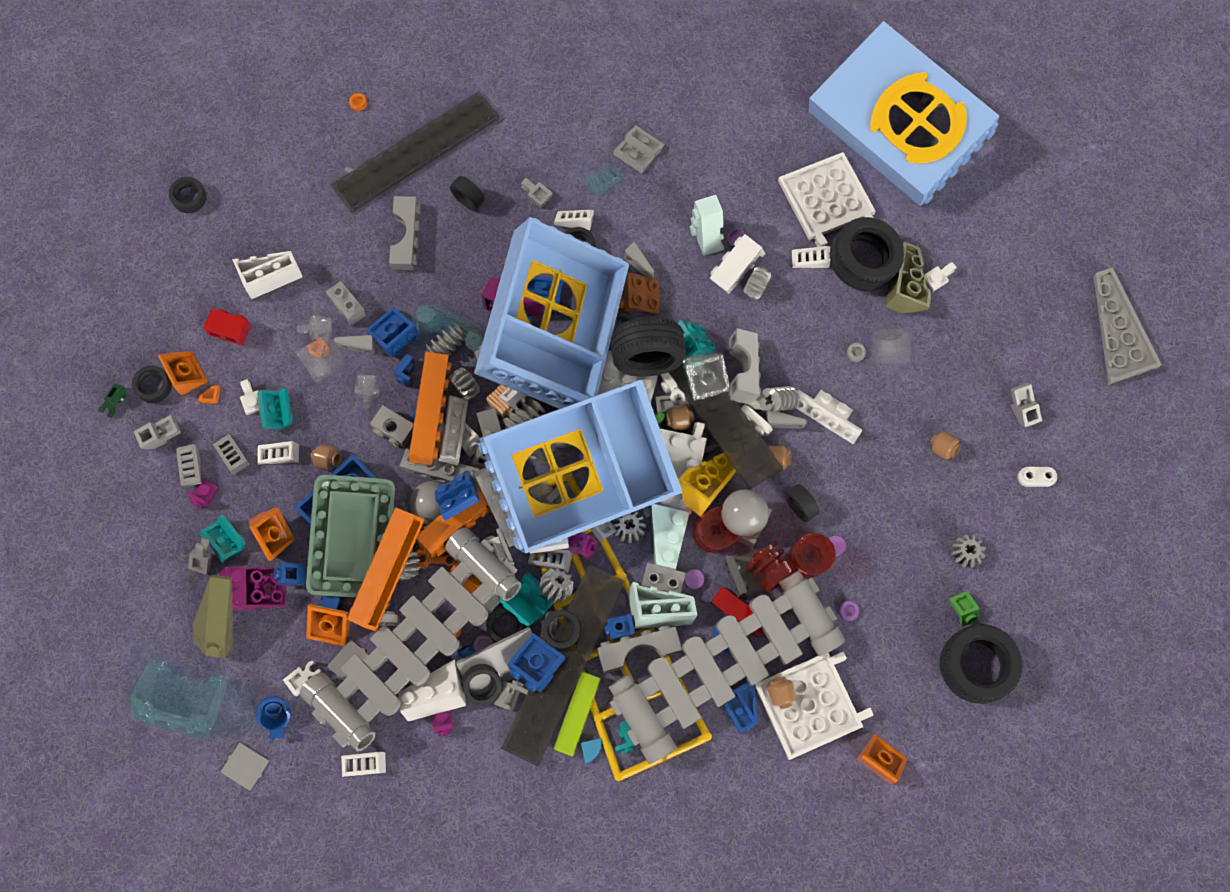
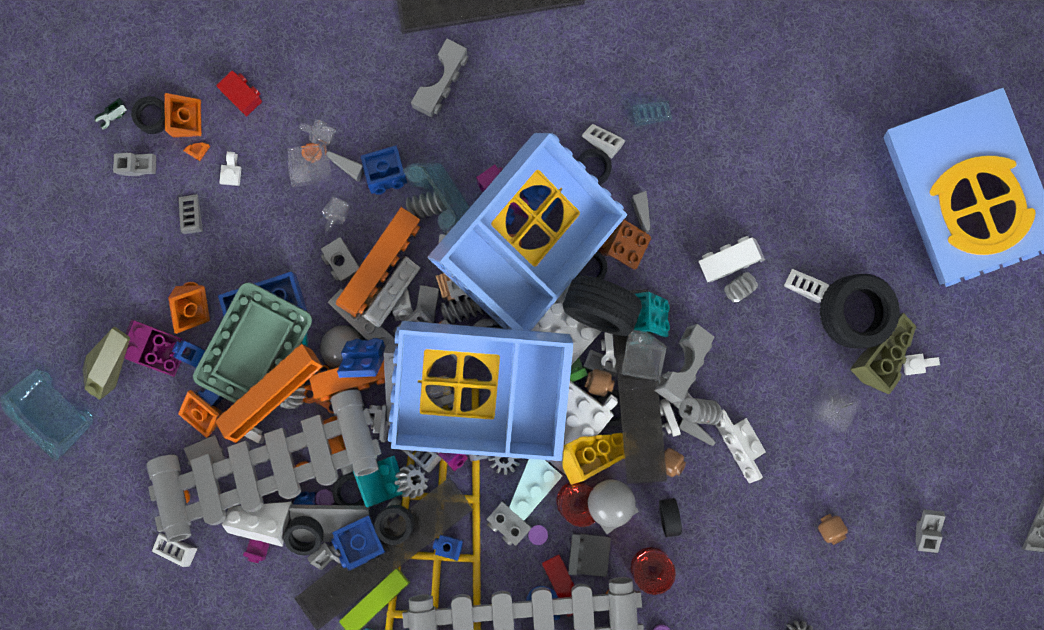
camera: 35 degrees right, 10 degrees up
light grey slope [176,444,202,488] -> none
magenta bracket [186,478,219,508] -> none
light grey plate [188,538,212,575] -> none
teal bracket [200,514,245,563] -> none
light grey piece [221,742,269,791] -> none
white wedge [232,251,303,299] -> none
blue hat [255,696,291,741] -> none
teal bracket [257,388,293,430] -> none
white slope [258,441,299,465] -> none
white plate [283,661,322,696] -> none
medium nougat head [311,445,342,471] -> none
light grey brick [326,281,366,326] -> none
blue bracket [394,354,415,386] -> none
black tyre [450,176,485,211] -> none
light grey gear [450,367,480,401] -> none
light grey plate [521,178,553,208] -> none
light grey arch [597,625,682,674] -> none
light grey slope [613,126,665,173] -> none
light aqua wedge [628,582,697,629] -> none
light aqua wedge [690,195,724,256] -> none
medium lavender tile [726,228,745,245] -> none
clear red wheel [745,541,799,594] -> none
white plate [778,152,876,247] -> none
medium lavender tile [826,536,846,556] -> none
light grey tile [847,343,866,362] -> none
white plate [1017,467,1057,487] -> none

